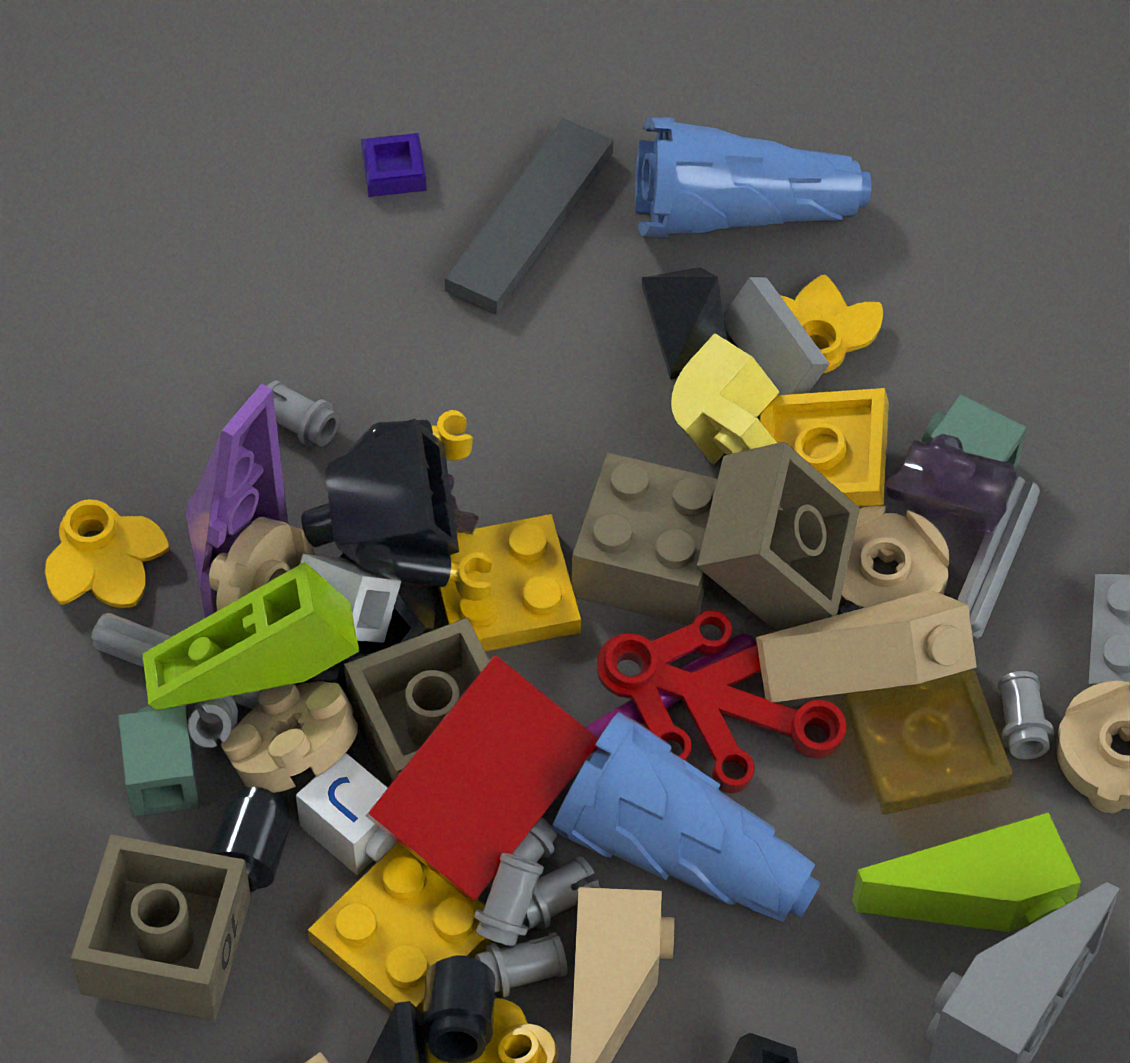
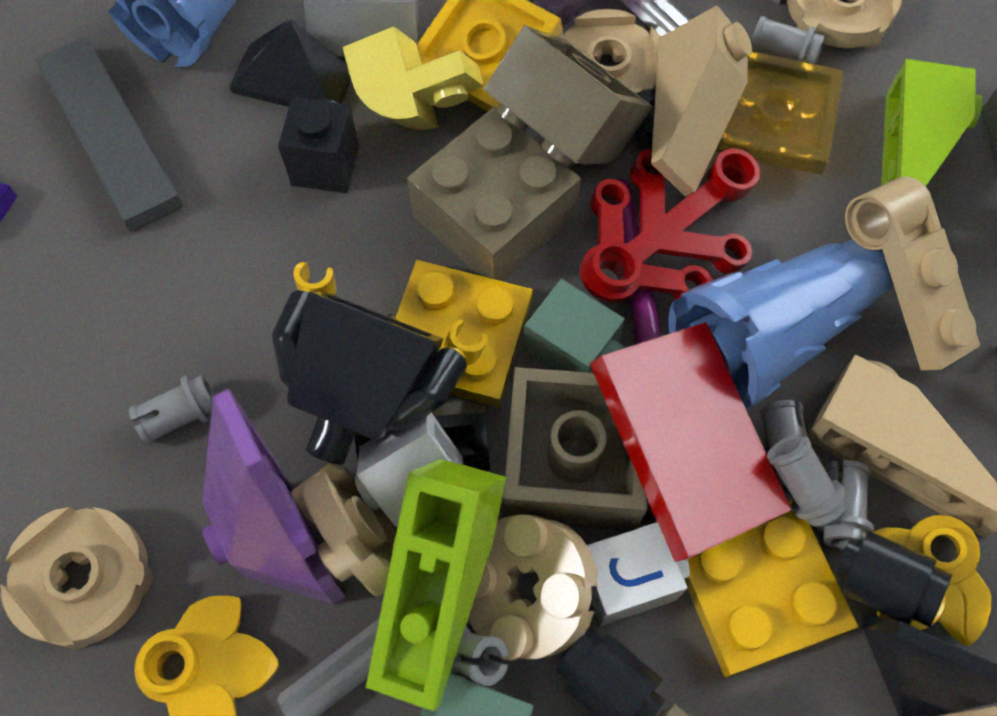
camera: 60 degrees left, 10 degrees up
none -> tan plate [1,507,153,650]
none -> black brick [278,97,359,193]
none -> sand green brick [523,279,625,373]
none -> tan plate [845,176,980,370]

